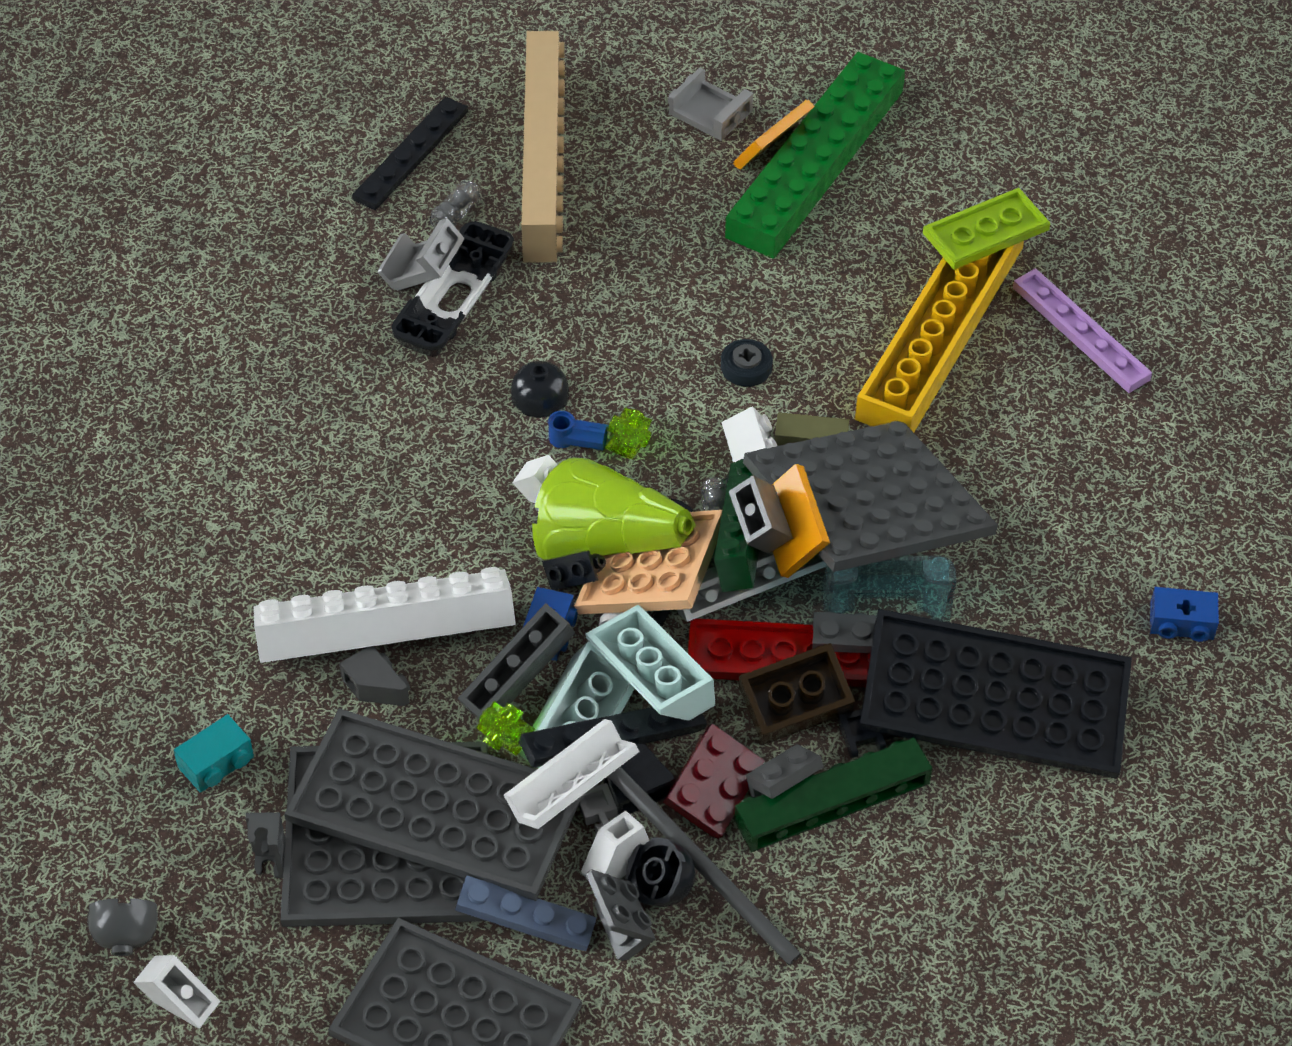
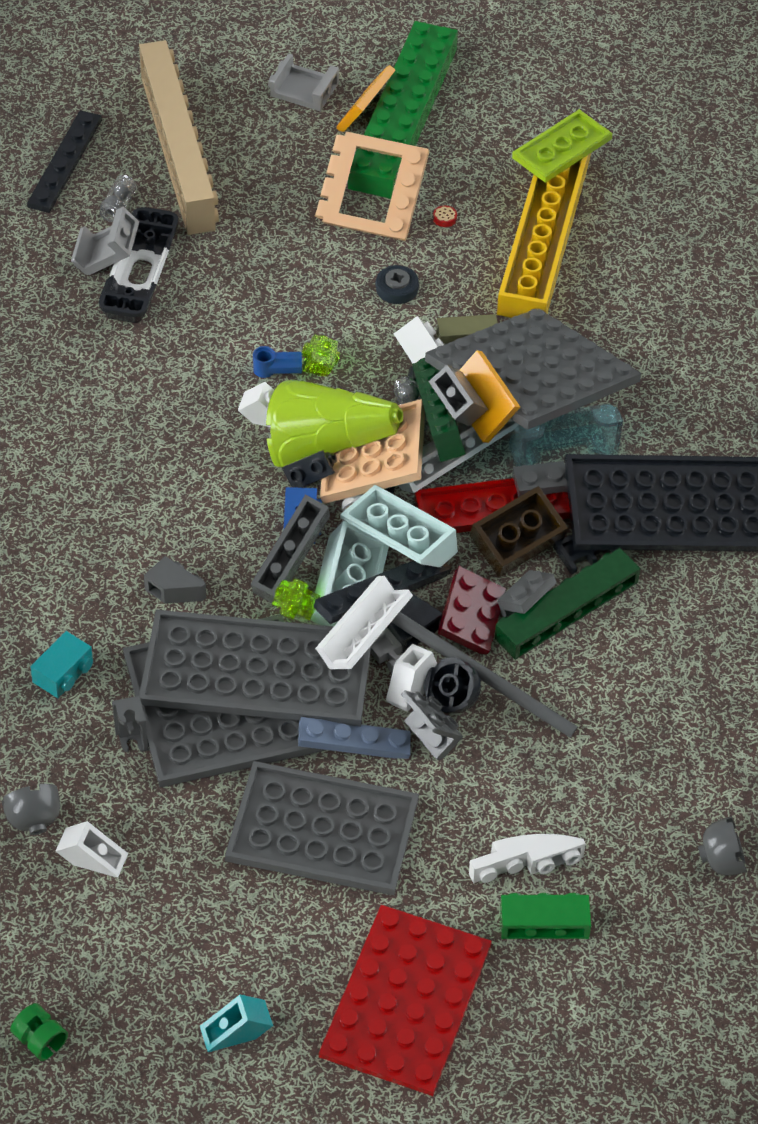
camera: 15 degrees left, 0 degrees up
white brick [254,567,516,663] -> none
black cylinder [511,361,570,418] -> none
lavender plate [1013,268,1152,393] -> none
none -> light nougat hinge [315,132,429,241]
none -> tile [433,205,457,227]

